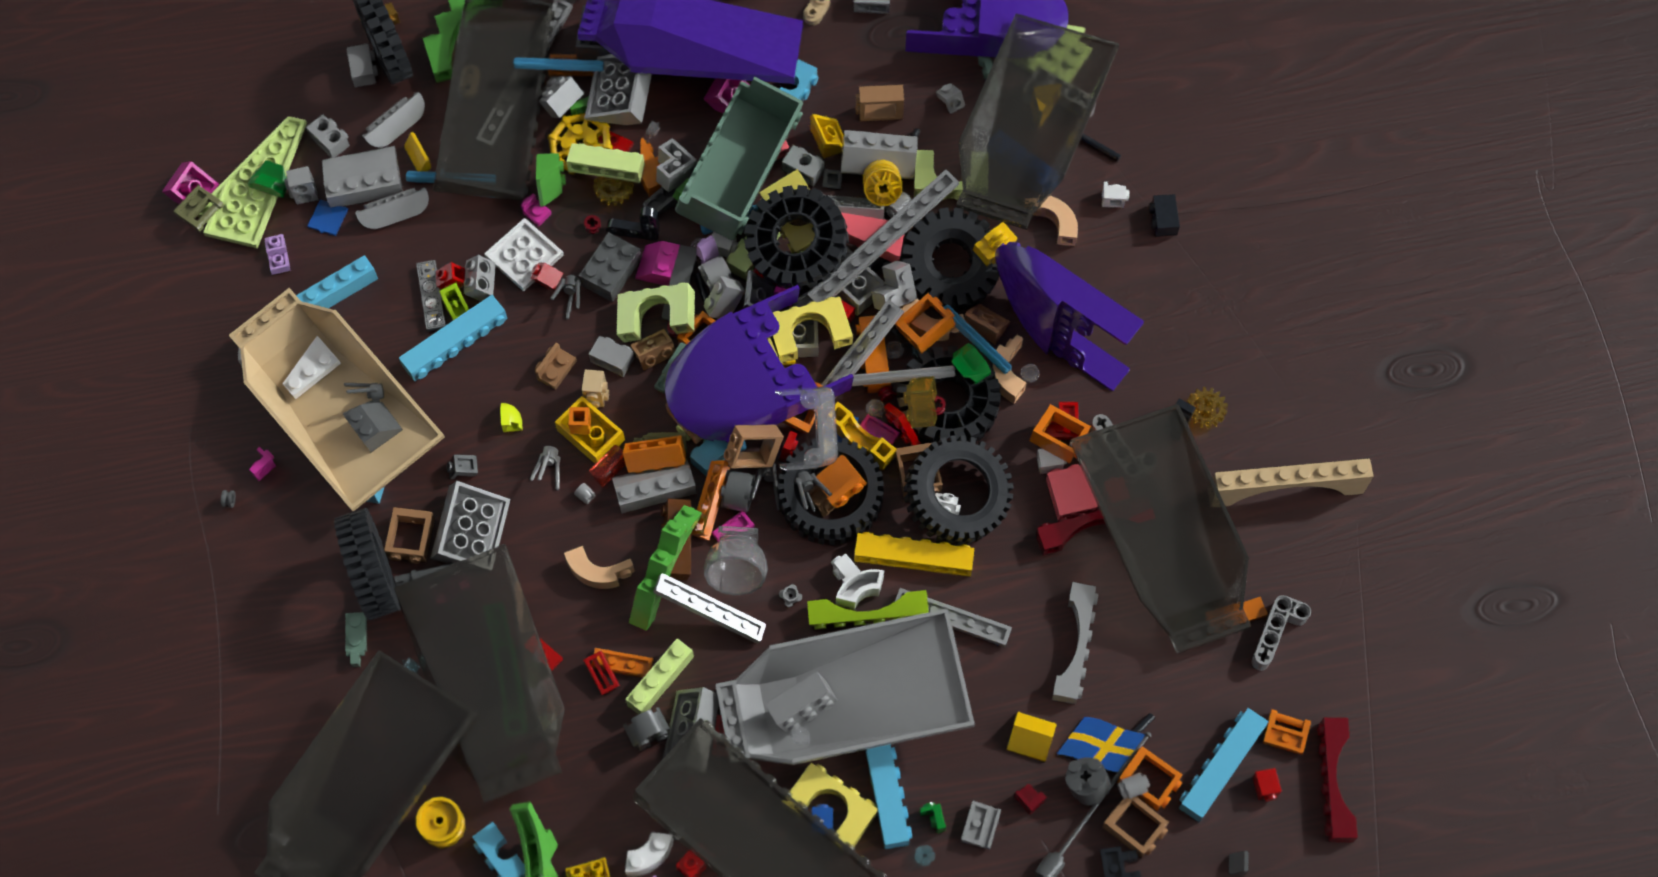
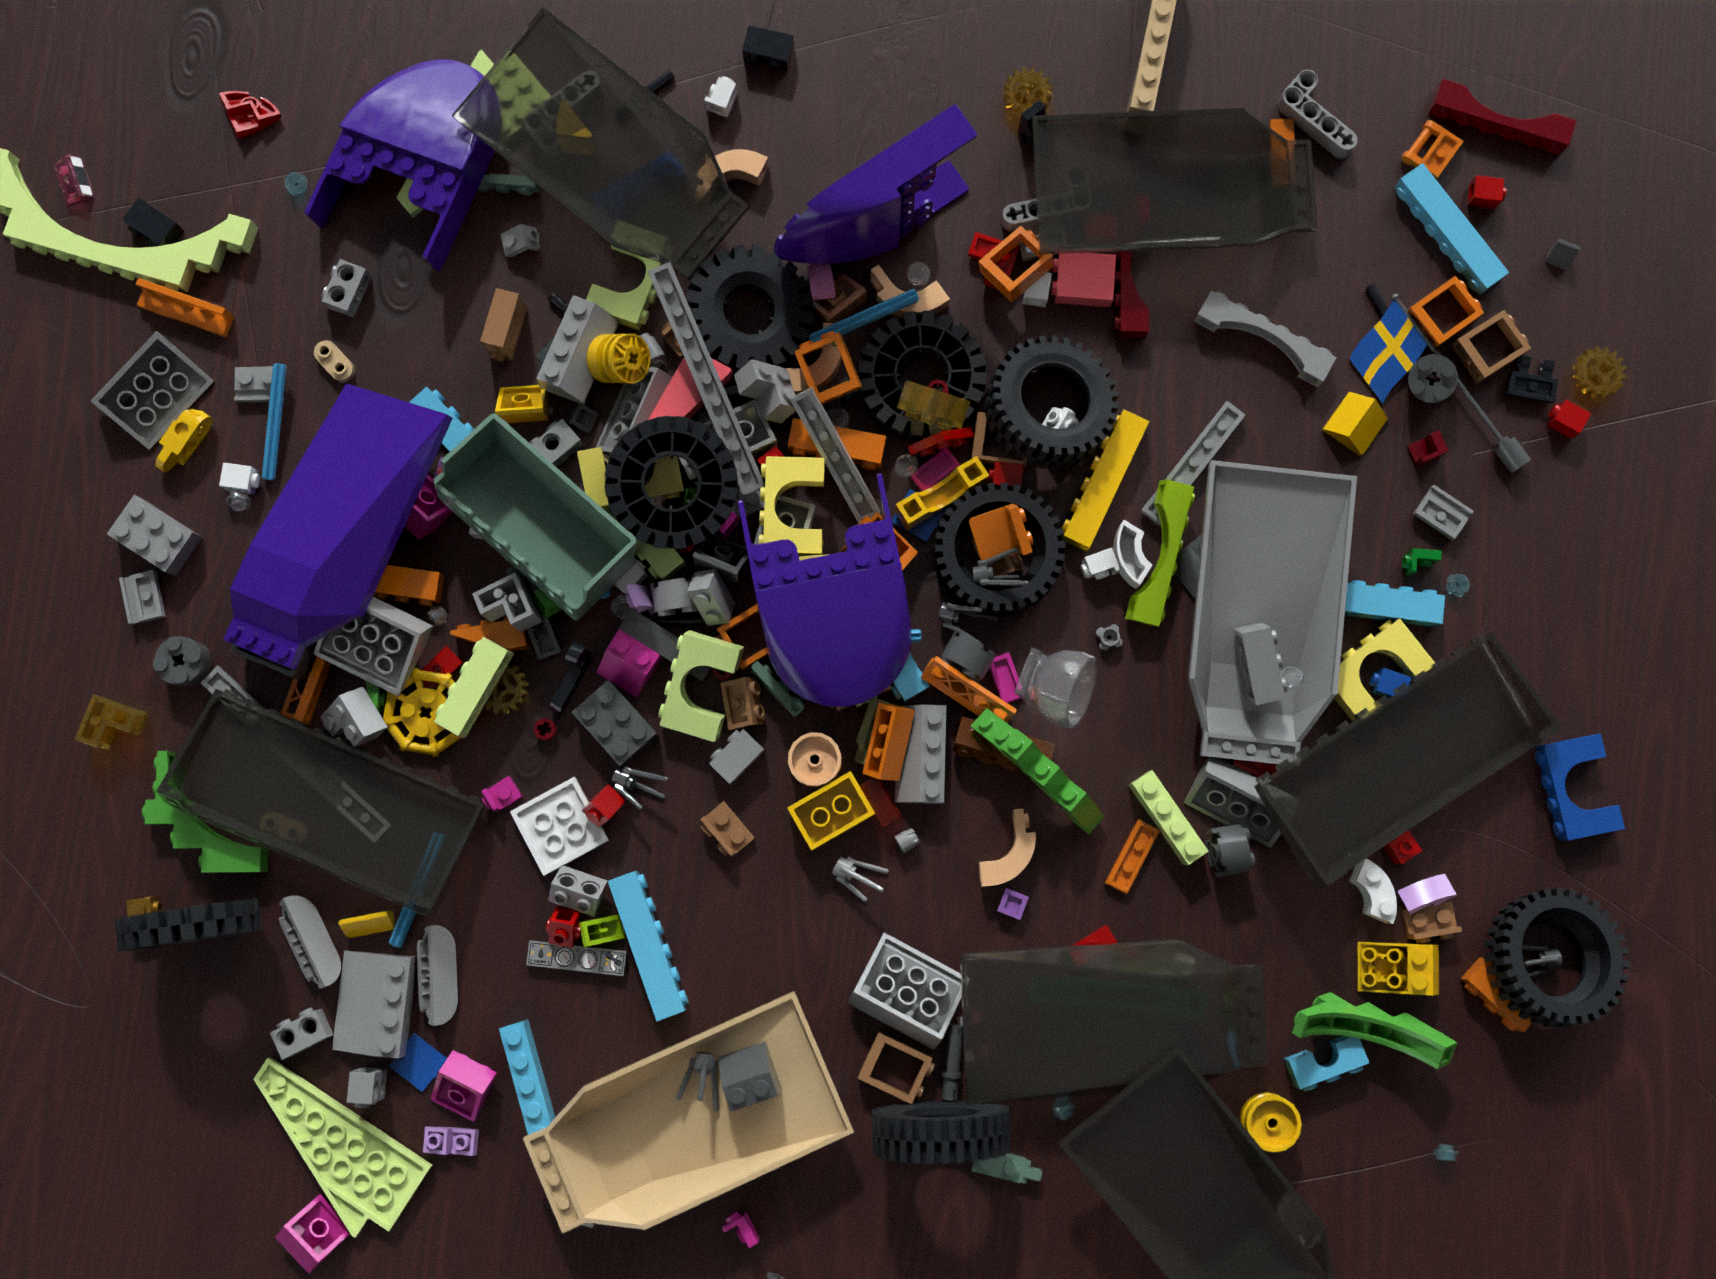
camera: 70 degrees left, 15 degrees up
olive plate [173,185,225,232] -> none
green slope [248,160,287,198] -> none
white wing [283,336,341,399] -> none
light grey brick [347,44,378,87] -> none
dark grey bracket [446,454,478,479] -> none
neon yellow brick [500,403,523,432] -> none
dark azure axle [514,58,604,71] -> none
bright green slope [536,153,566,207] -> none
orange brick [568,407,591,434] -> none
tan brick [582,370,609,408] -> none
red tile [584,650,620,695] -> none
plate [653,573,766,643] -> none
medium nougat window [724,425,784,468] -> none
clear windscreen [775,387,838,471] -> none
red plate [779,431,799,463] -> none
light grey axle [842,366,955,386] -> none
dark red bush [877,385,897,403] -> none
green slope [951,343,991,384] -> none
yellow brick [973,222,1018,266] -> none
light grey brick [1118,773,1150,799] -> none
none -> orange brick [373,565,445,607]
none -> dark pink slope [430,1050,497,1122]
none -> light nougat wheel [788,732,842,787]
none -> bright pink slope [806,264,836,300]
none -> red brick [987,461,1024,489]
none -> medium lavender plate [997,888,1029,920]

